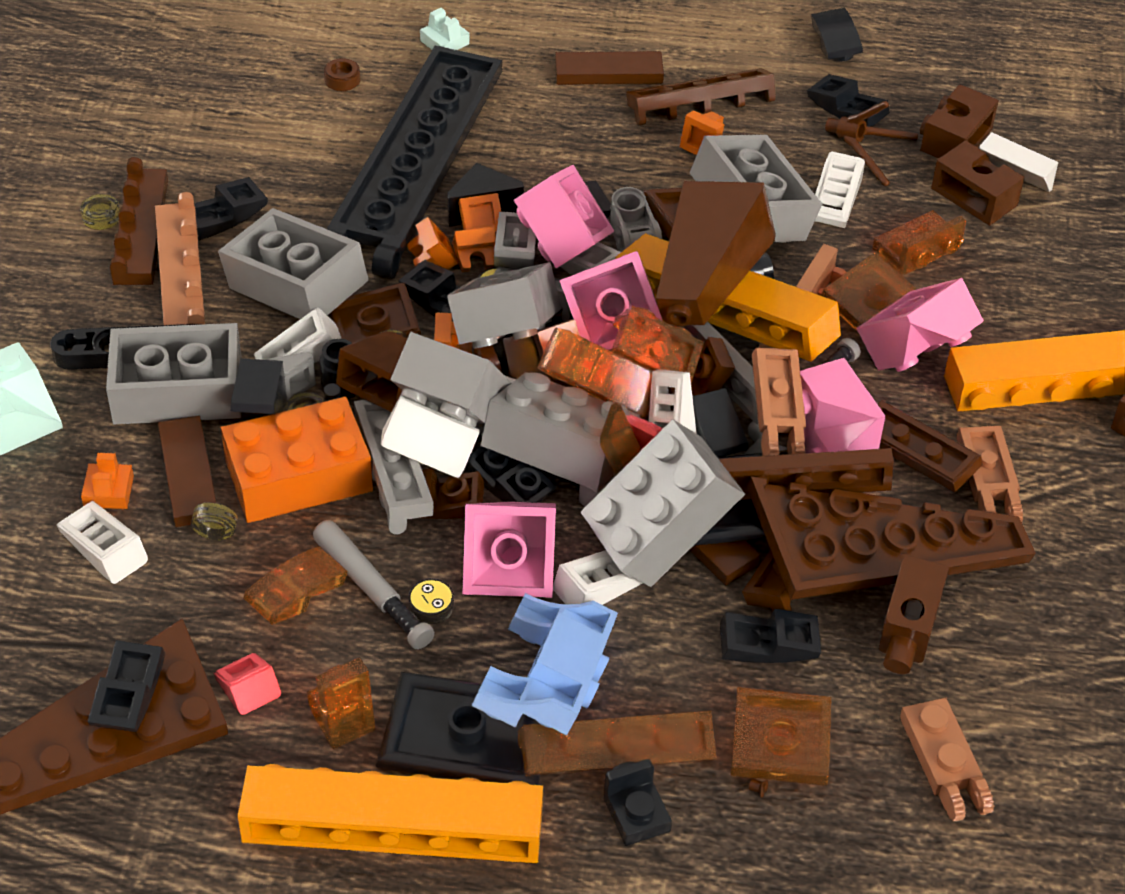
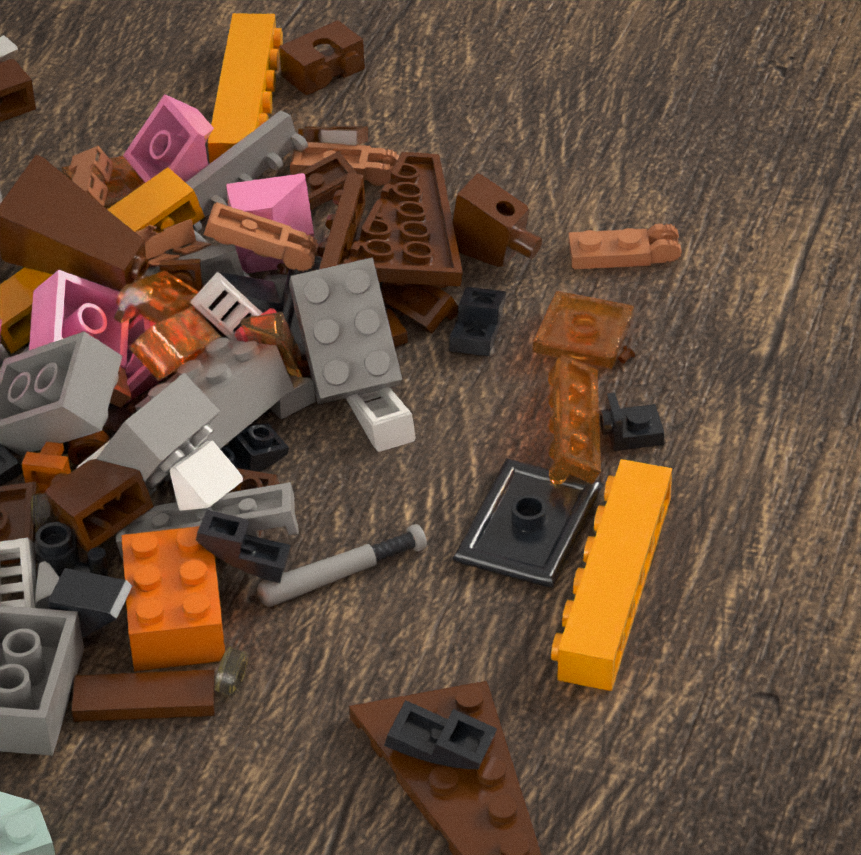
camera: 75 degrees left, 5 degrees down
white slope [56,501,148,584] -> none
orange tile [81,453,134,509] -> none
coral slope [214,653,281,715] -> none
clear orange slope [243,546,348,625] -> none
clear orange plate [307,657,376,749] -> none
tile [408,579,454,624] -> none
bright pink slope [462,502,556,598] -> none
light blue bracket [471,593,618,735] -> none
clear orange bracket [872,210,967,276] -> none
none -> nougat piece [68,146,113,206]
none -> nougat piece [136,219,211,267]
none -> light grey hinge [185,110,308,232]
none -> black slope [196,510,291,583]
none -> reddish brown plate [298,126,368,145]

